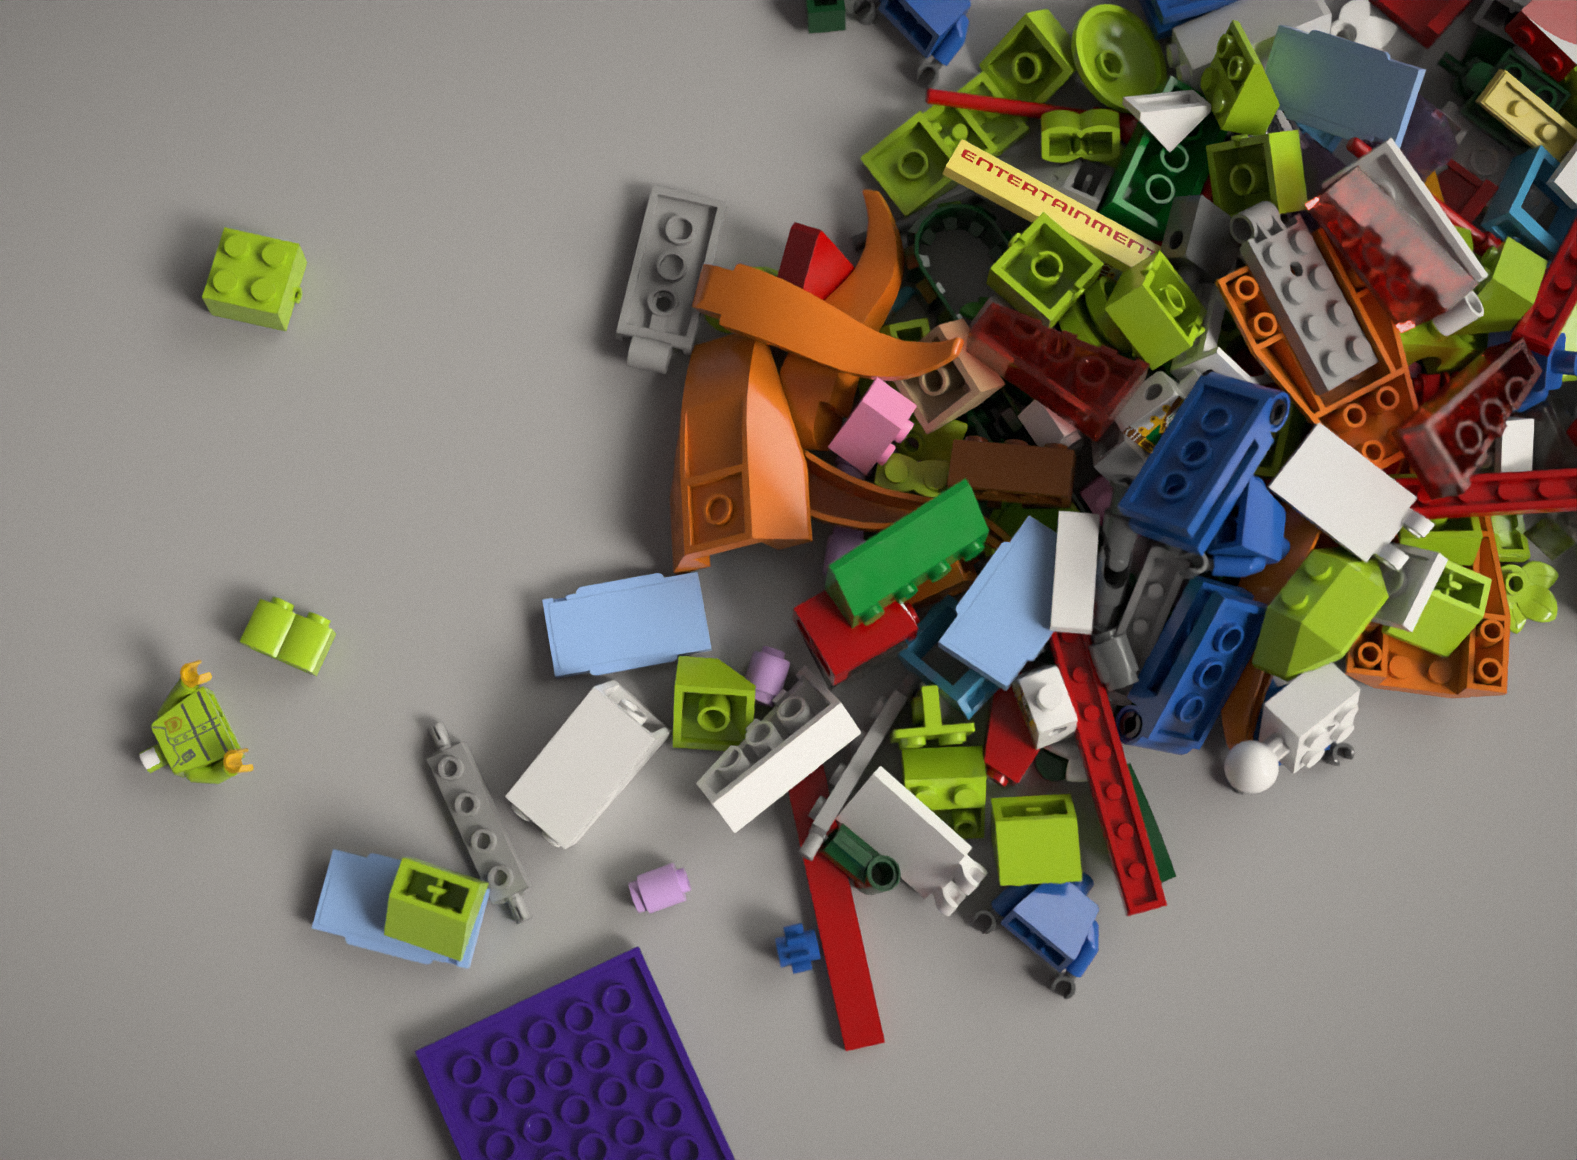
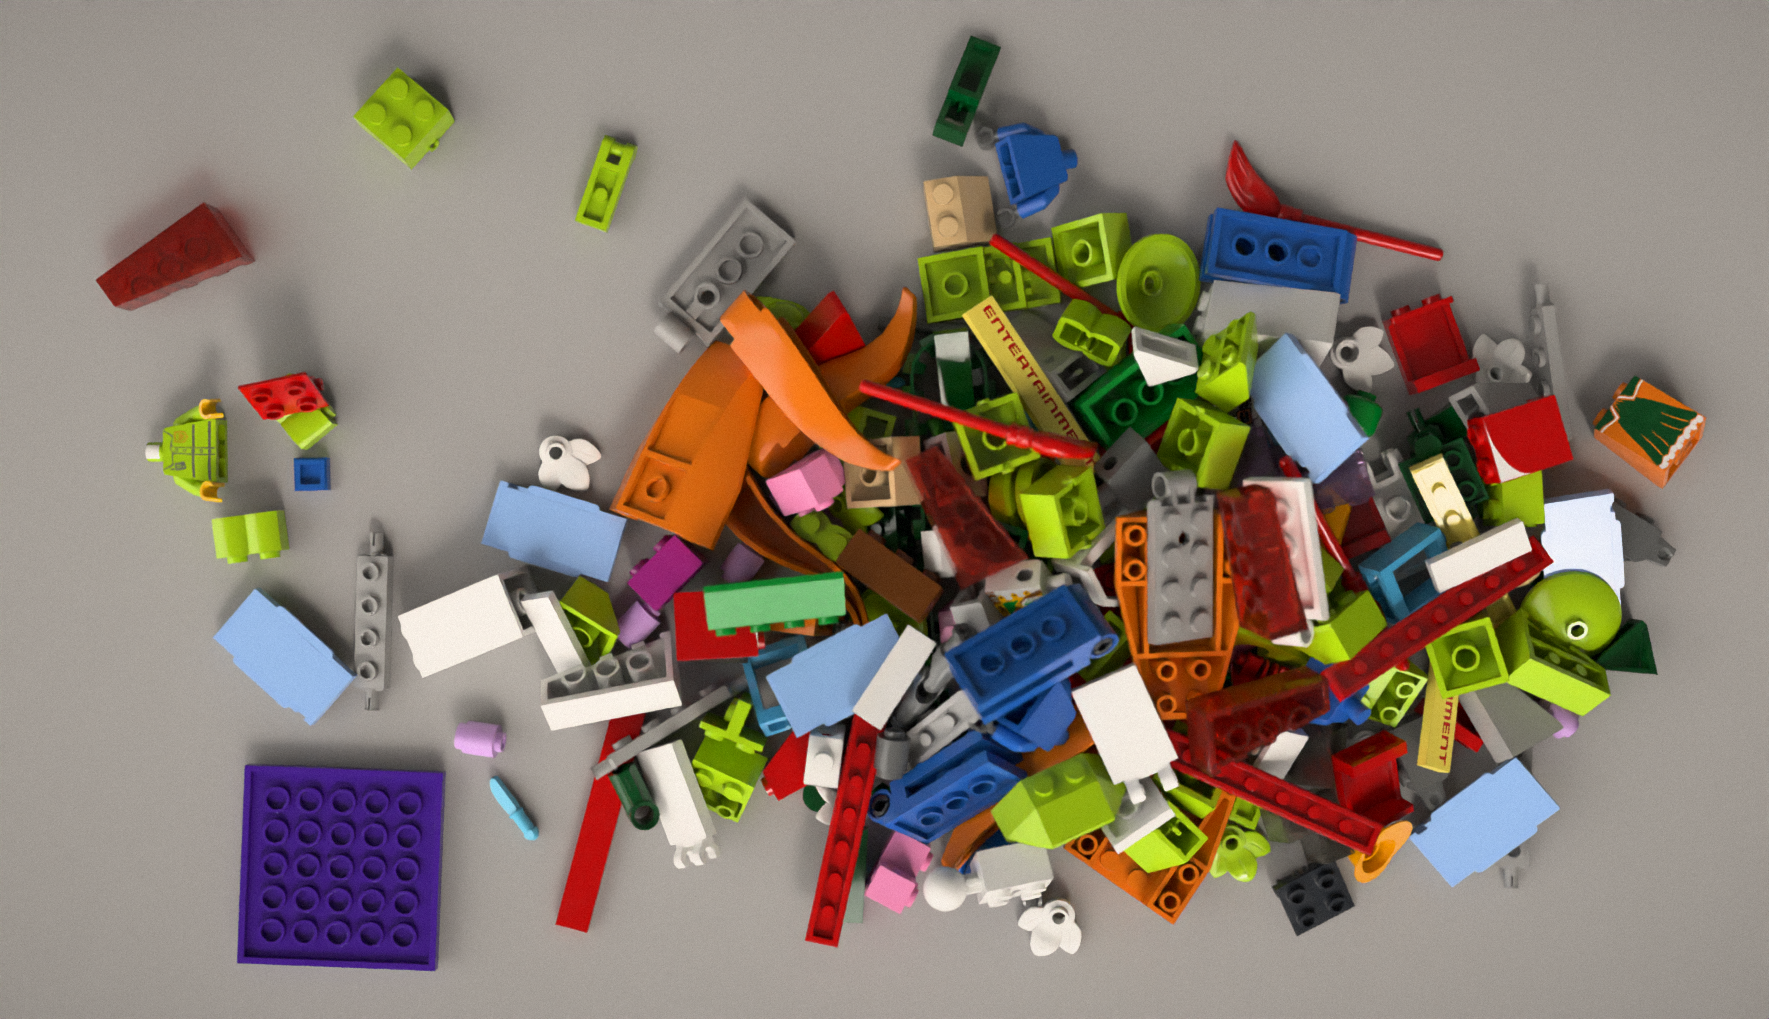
camera: 30 degrees right, 10 degrees up
lime slope [384,857,489,961] -> none
blue gear [775,923,821,974] -> none
torso [972,871,1099,999] -> none
lime slope [990,794,1082,886] -> none
none -> clear red wedge [95,202,256,311]
none -> lime brick [211,510,290,564]
none -> red hinge [238,372,329,420]
none -> blue tile [294,457,331,491]
none -> medium azure piece [490,776,539,841]
none -> white tile [520,591,591,673]
none -> white plate [538,435,601,491]
none -> lime plate [575,135,638,233]
none -> magenta brick [627,534,710,611]
none -> red piece [859,379,1098,459]
none -> bright pink brick [864,830,934,914]
none -> tan slope [923,176,997,252]
none -> dark green tile [933,327,975,430]
none -> white plate [1018,897,1082,956]

